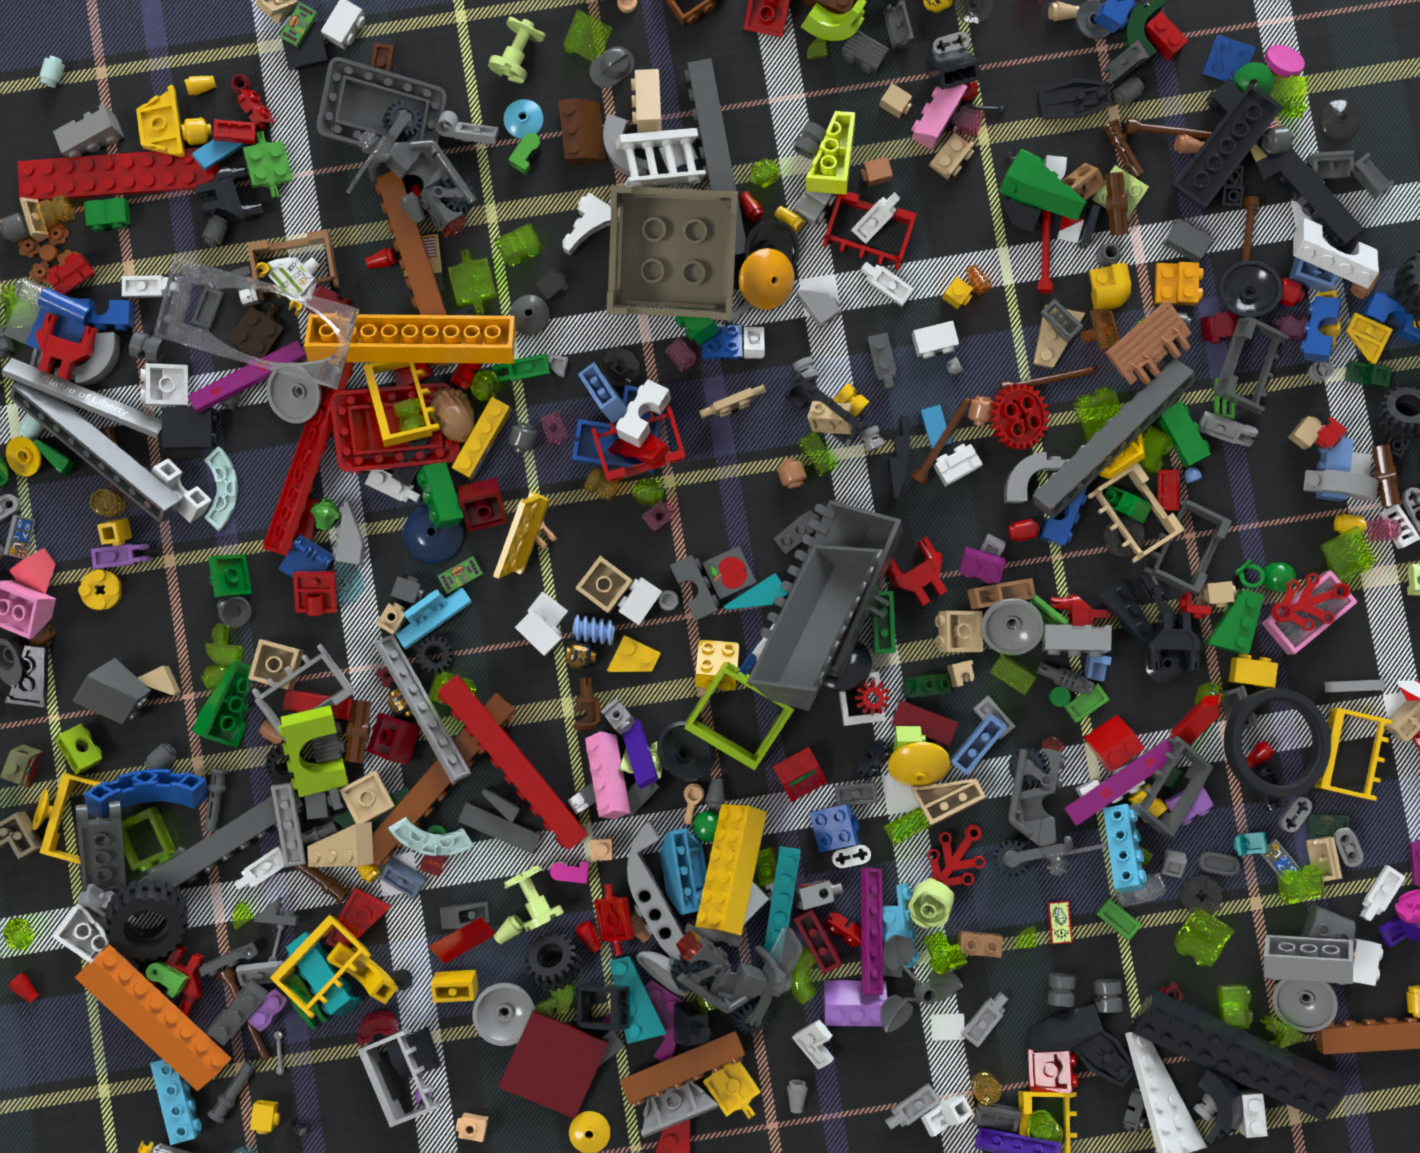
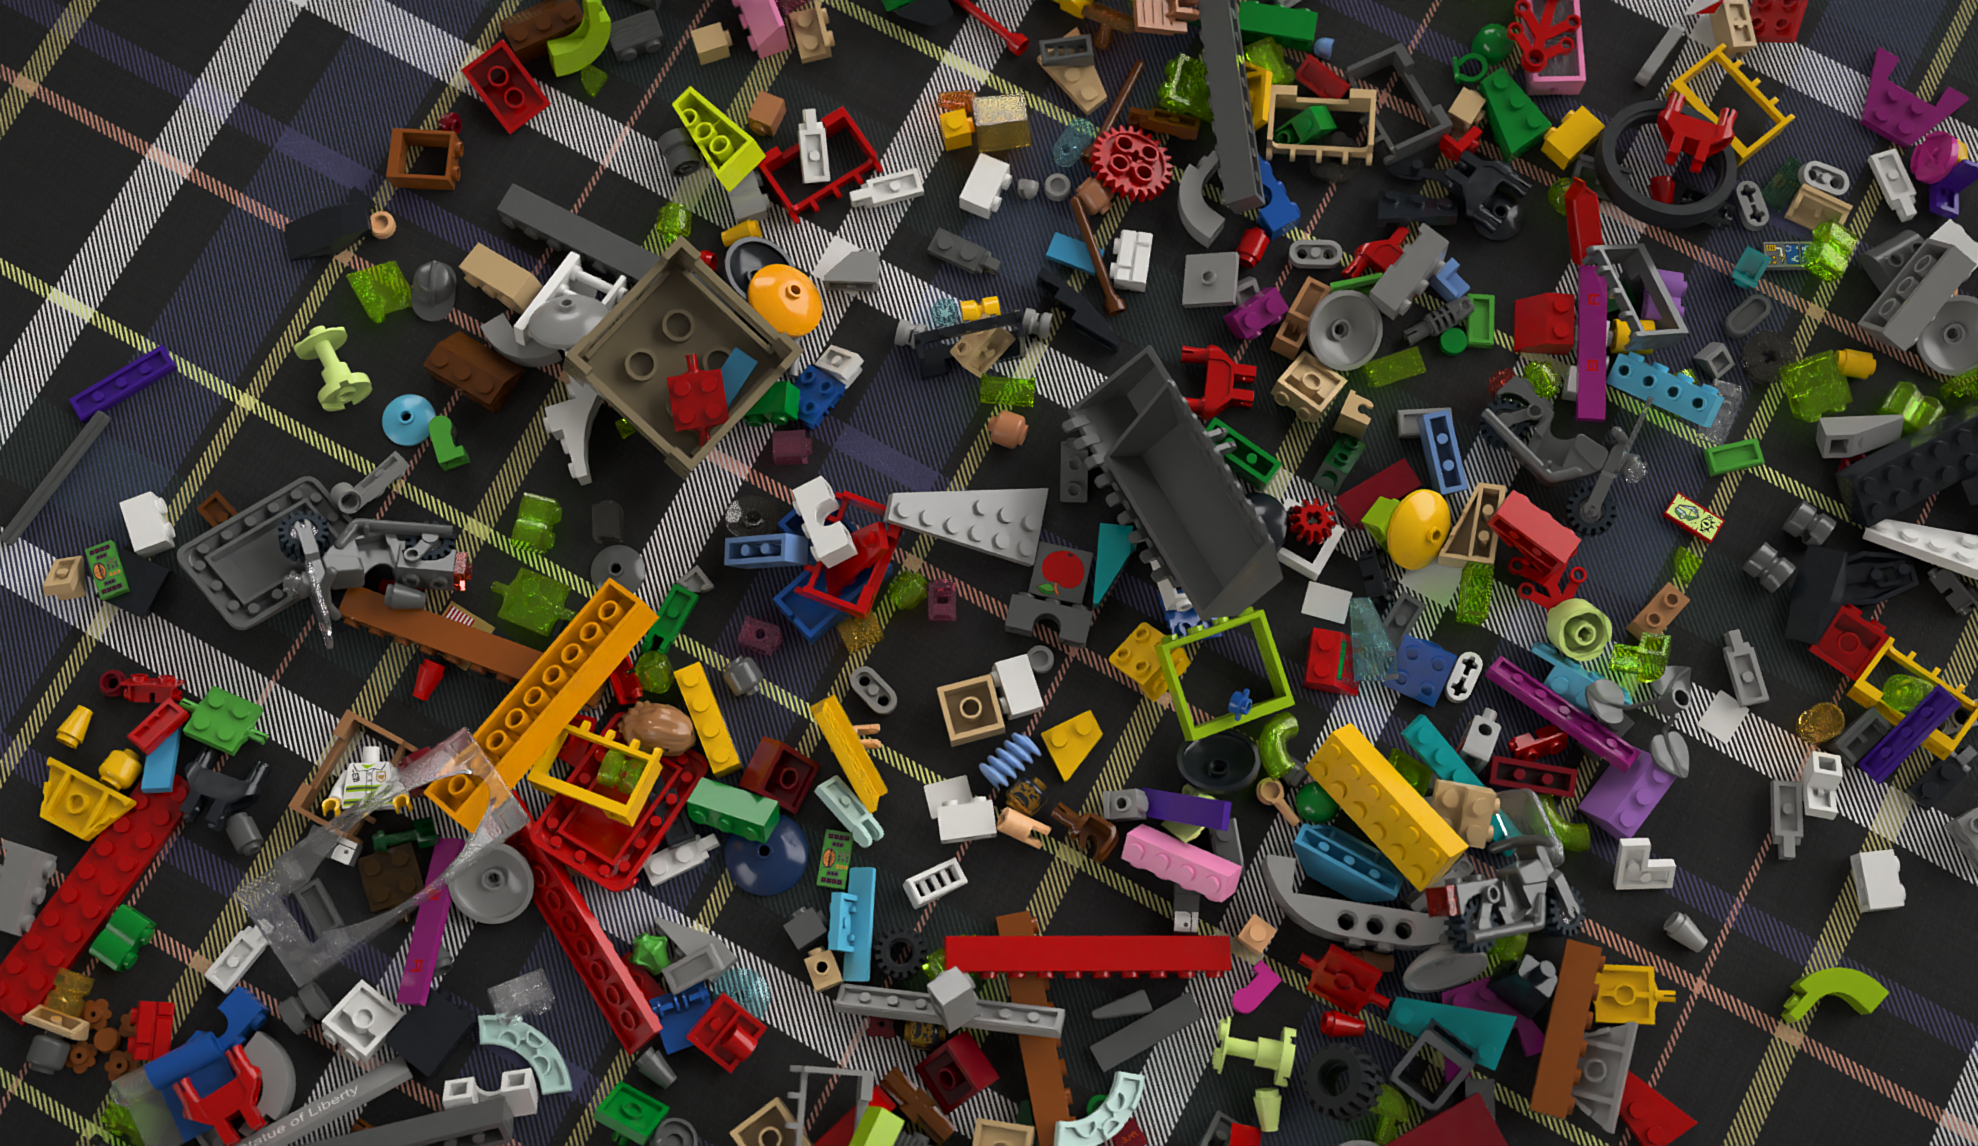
camera: 50 degrees left, 10 degrees down
tan plate [699,384,766,419] -> none
none -> dark green hinge [372,817,439,853]
none -> clear brick [487,968,555,1027]
none -> light grey dish [529,294,610,349]
none -> dark grey cone [635,1047,677,1089]
none -> light grey tile [661,943,725,995]
none -> red plate [666,354,730,447]
none -> dark azure tile [721,347,759,408]
none -> light aqua hinge [814,775,884,848]
none -> light grey plate [850,666,897,715]
none -> light grey wing [883,488,1049,567]
none -> white slope [903,858,968,910]
none -> light grey brick [927,966,979,1033]
none -> clear light blue tile [932,298,959,326]
none -> clear yellow slope [971,92,1032,153]
none -> light nougat hinge [996,807,1052,849]
none -> light grey tile [1045,173,1071,201]
none -> clear light blue plate [1053,118,1093,167]
none -> reddish brown hinge [1127,106,1201,140]
none -> light grey plate [1182,252,1239,308]
none -> blue plate [1228,689,1252,721]
none -> clear neon green cylinder [1258,712,1299,781]
none -> light grey plate [1288,239,1342,269]
none -> white sticker [1301,581,1352,624]
none -> clear light blue slope [1349,597,1398,681]
none -> tan plate [1430,779,1500,849]
none -> wedge [1487,490,1581,583]
none -> clear neon green head [1521,360,1561,400]
none -> red connector [1657,92,1737,174]
none -> light grey slope [1816,414,1904,458]
none -> yellow brick [1832,348,1876,379]

